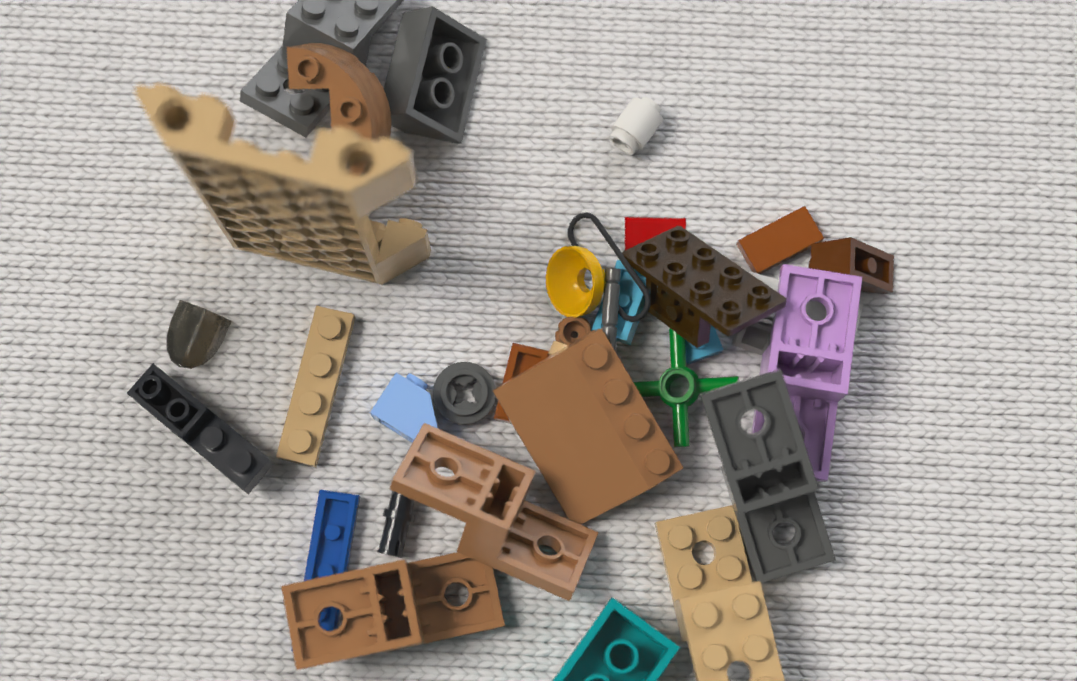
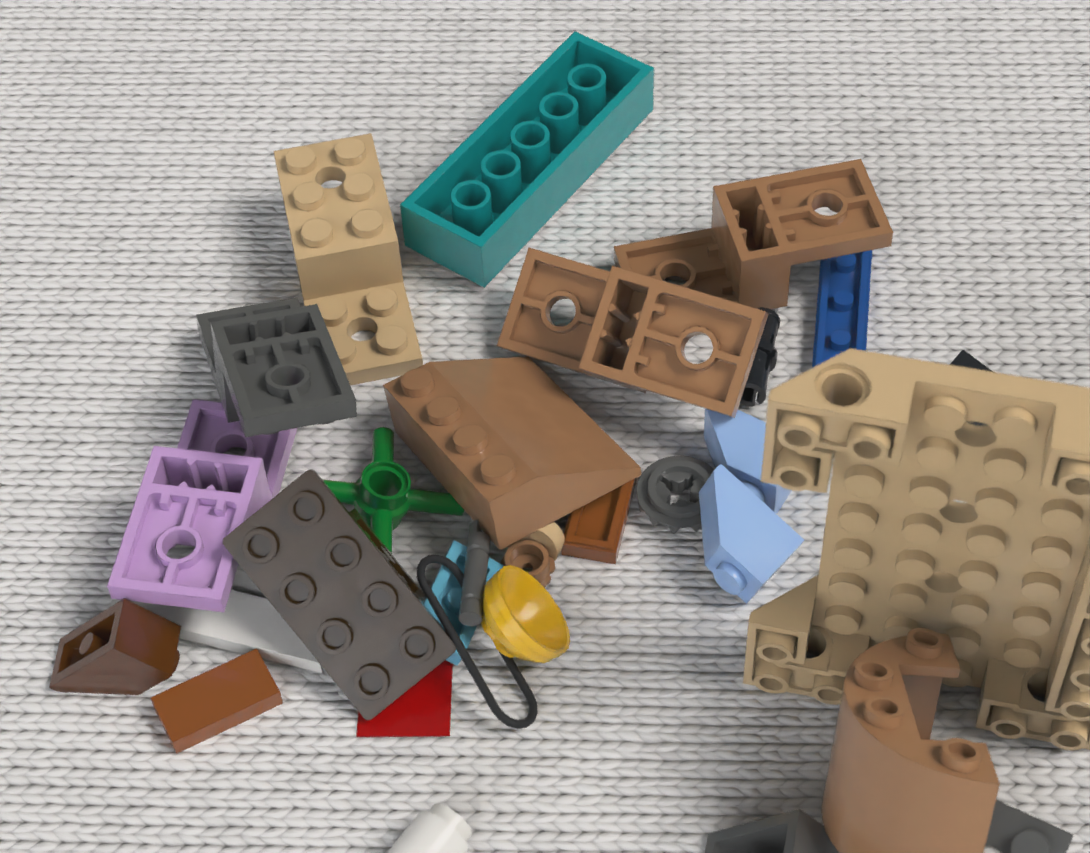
camera: 175 degrees left, 25 degrees down
none -> light blue slope [699,464,804,604]

